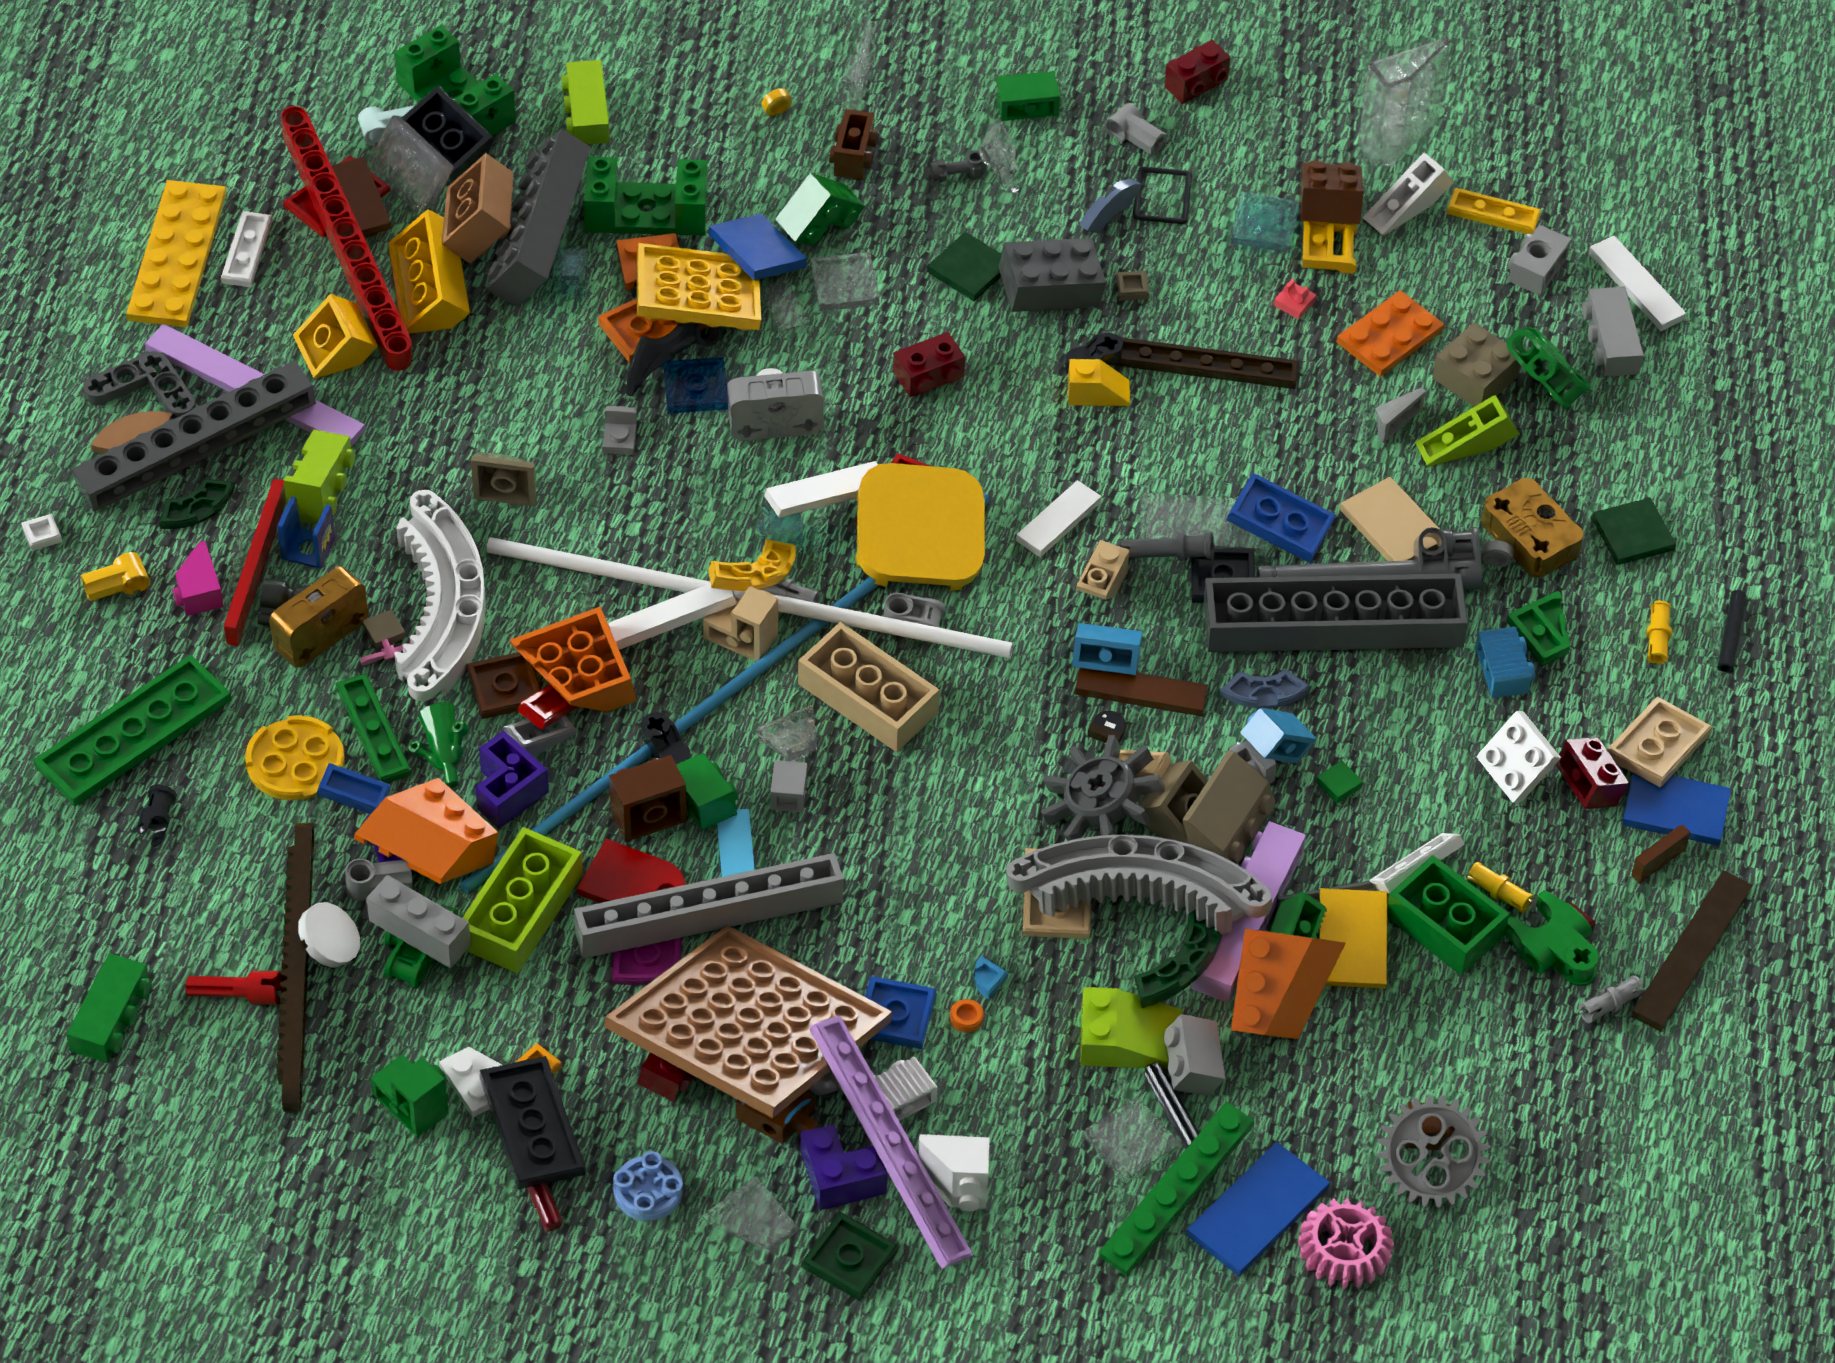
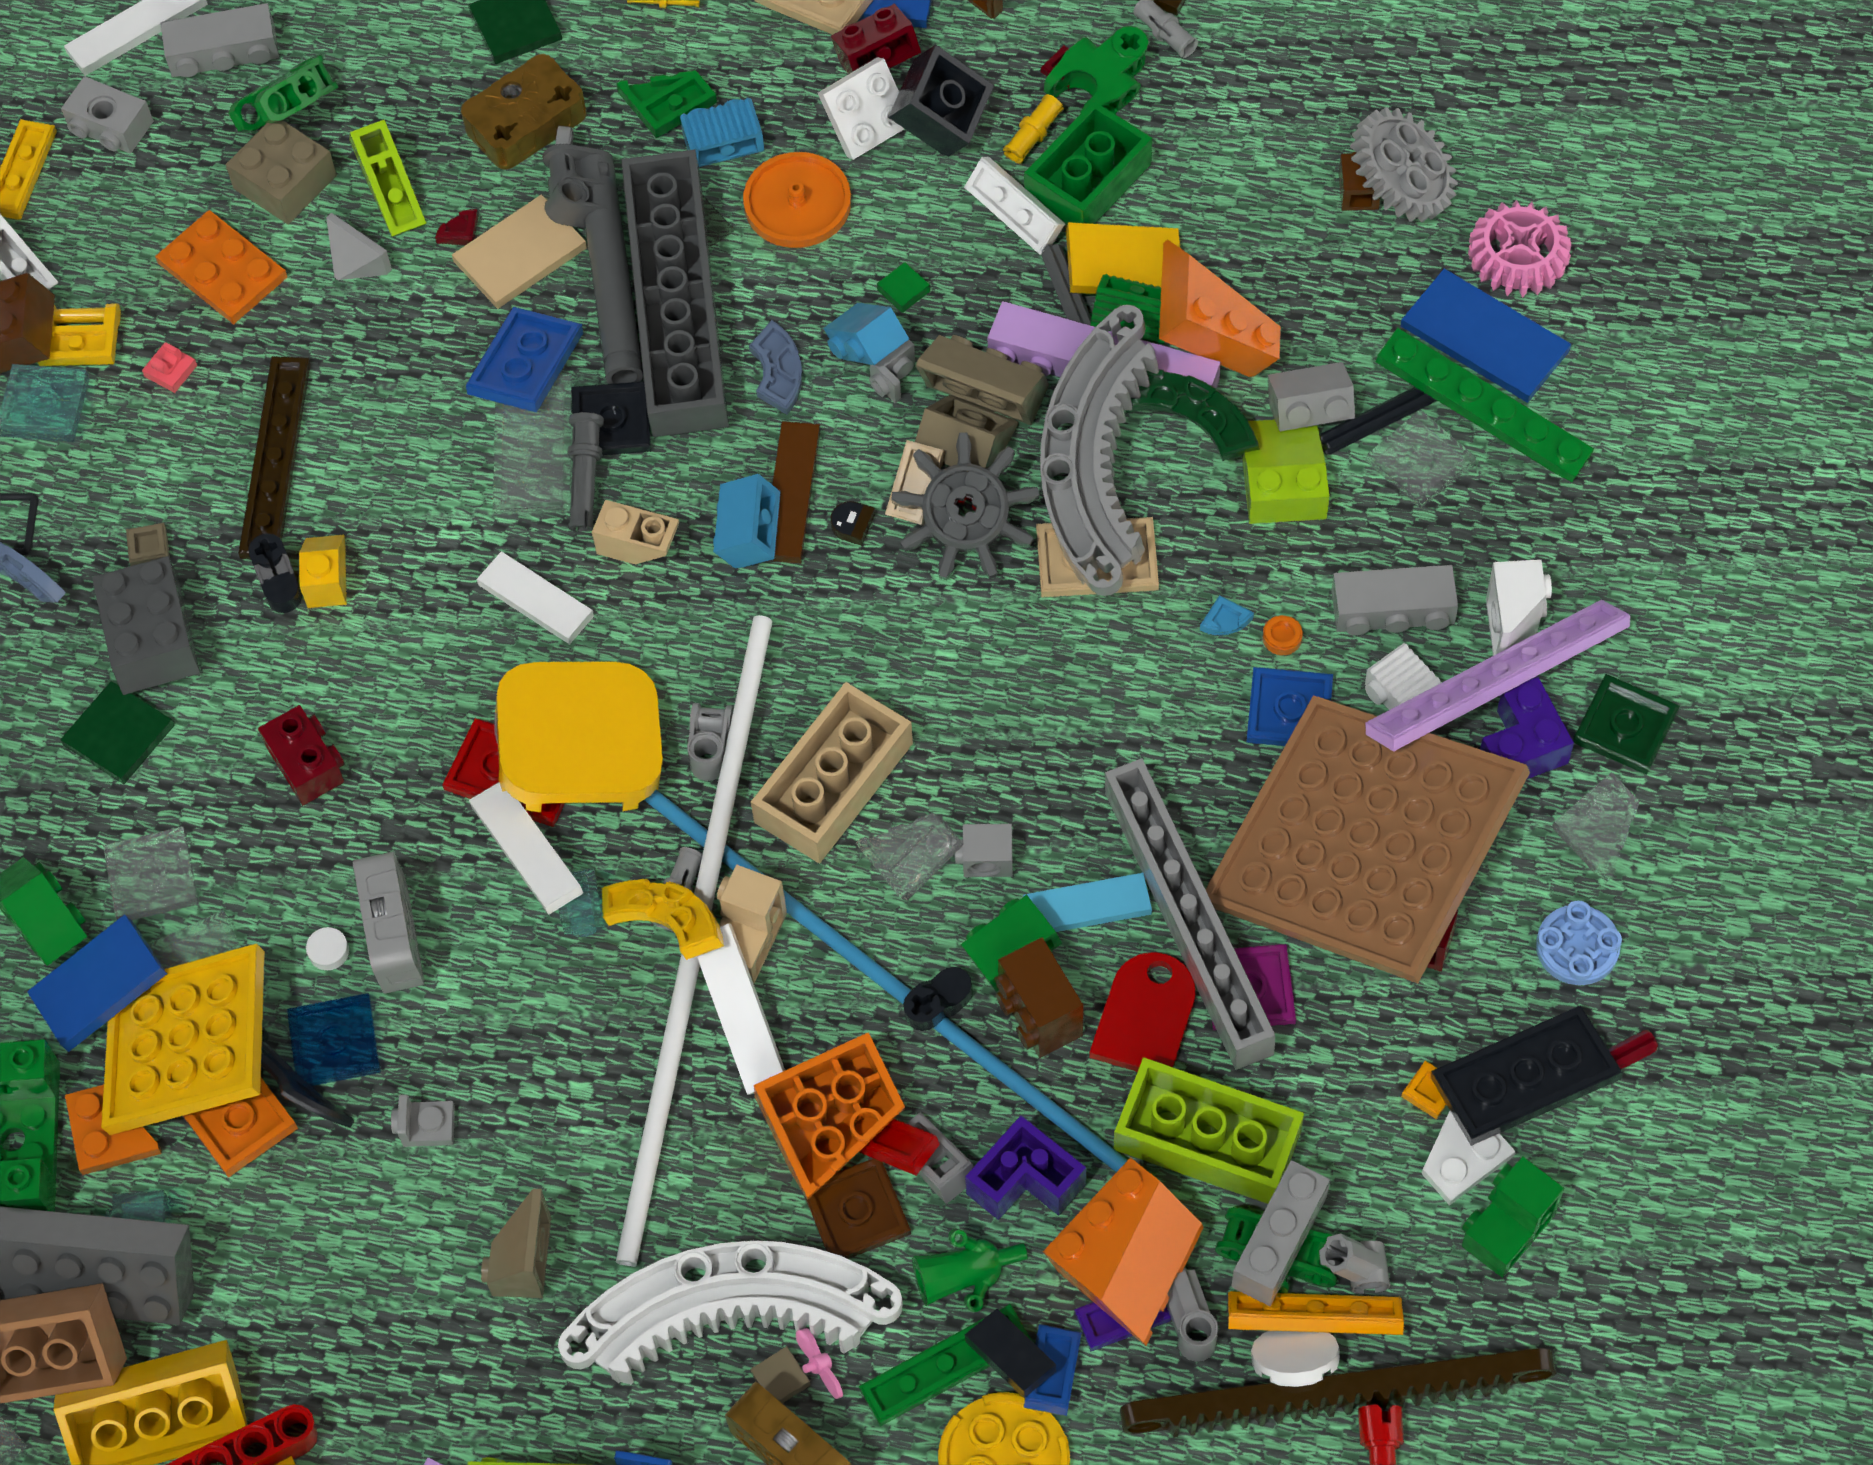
camera: 90 degrees left, 10 degrees up
none -> dark red tile [435,209,479,245]
none -> orange piece [743,152,851,248]
none -> black brick [888,45,994,157]
none -> black tile [965,1309,1056,1398]
none -> light orange tile [1228,1291,1404,1335]
none -> light grey piece [1319,1233,1390,1294]
none -> light grey brick [1331,565,1458,635]

